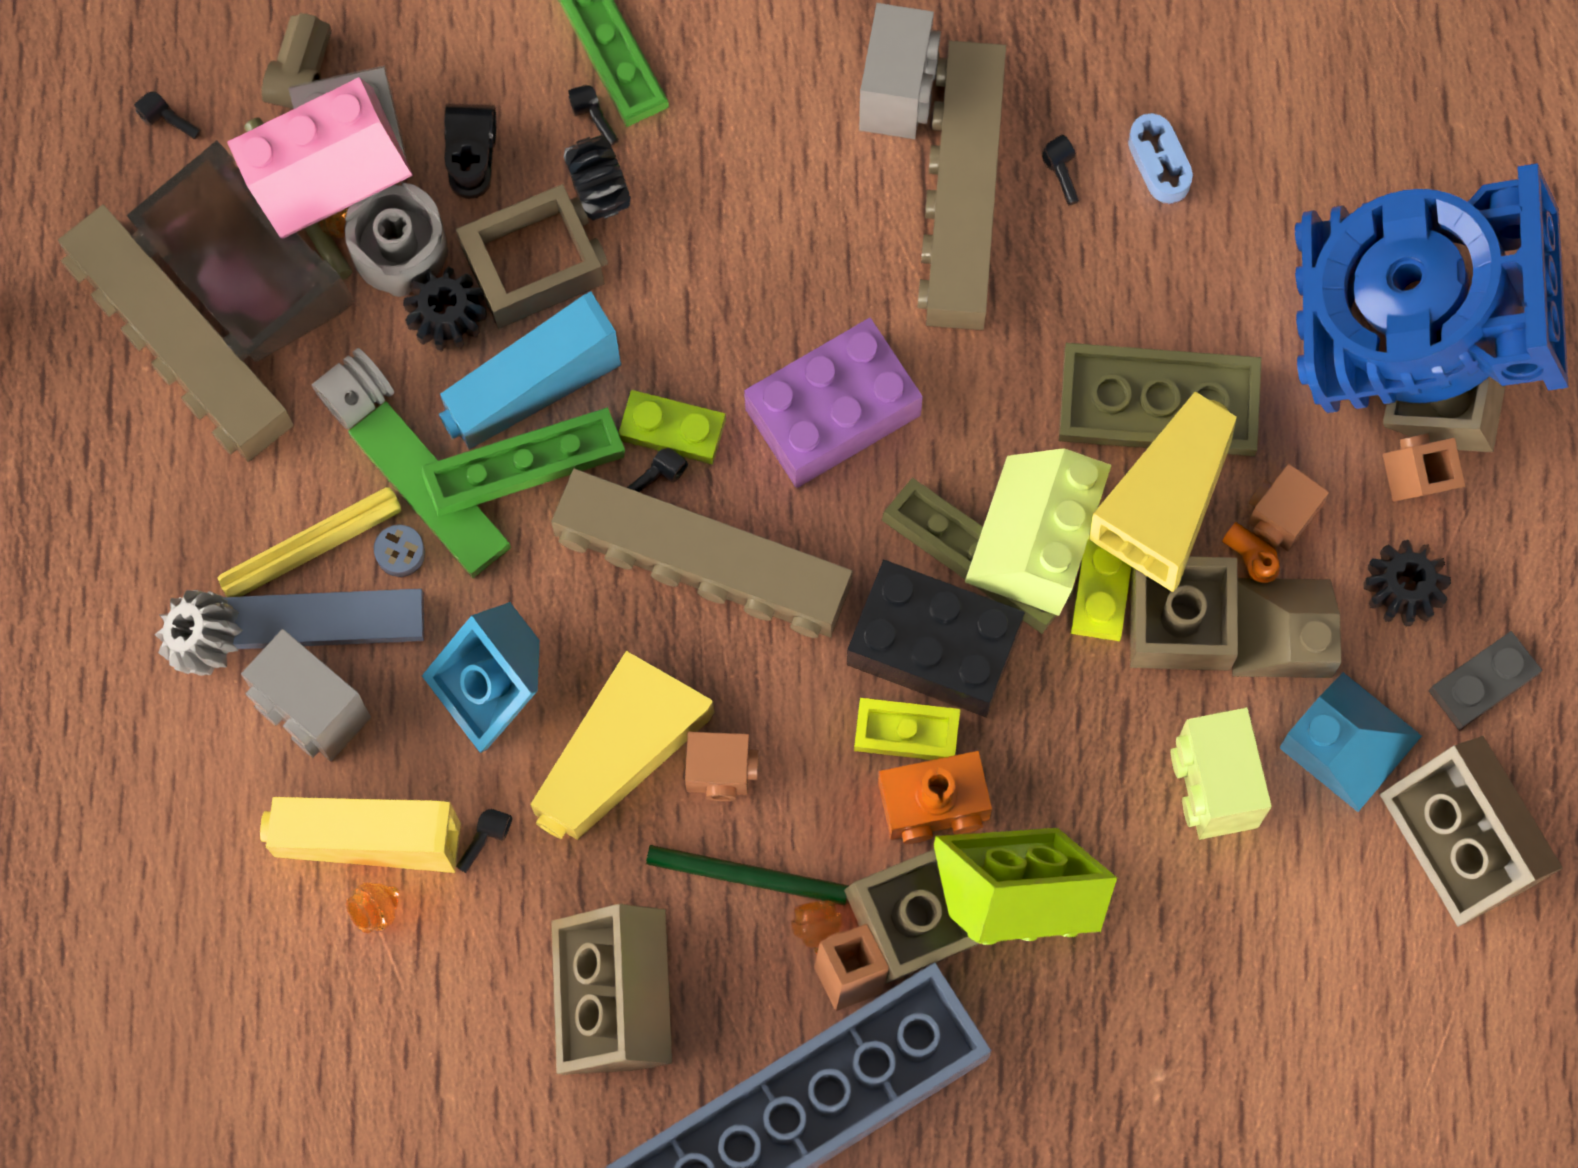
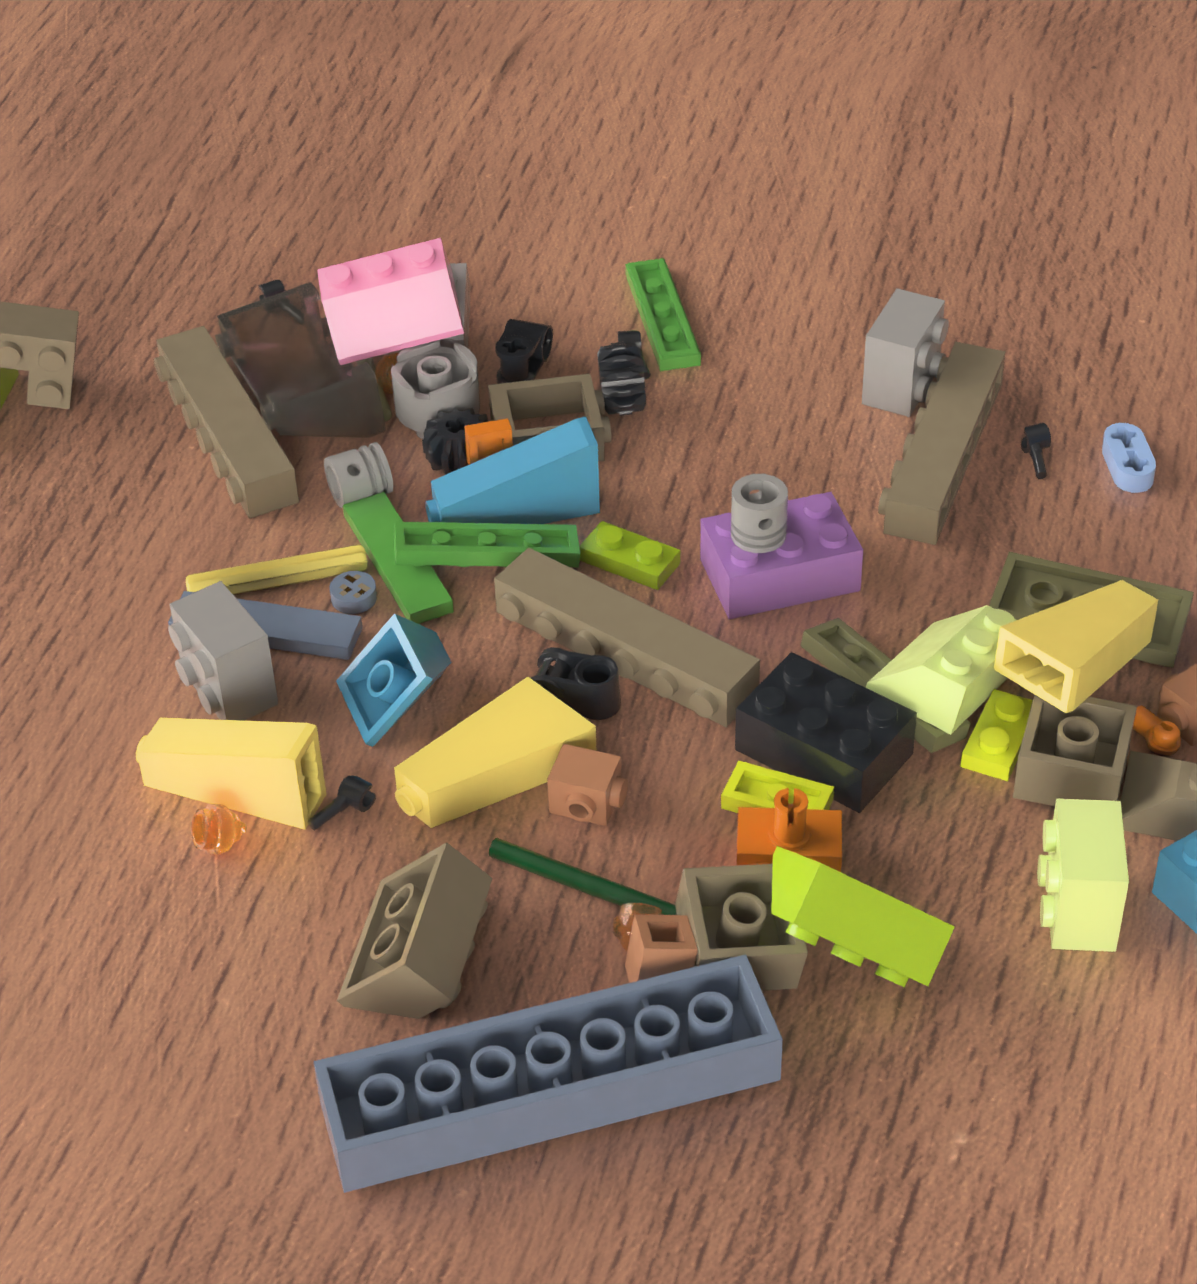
camera: 15 degrees right, 30 degrees down
light grey gear [154,590,243,676] -> none
black hand [626,448,688,492] -> none
none -> orange plate [464,418,513,465]
none -> black piece [530,647,621,720]
none -> light grey piece [731,474,788,553]

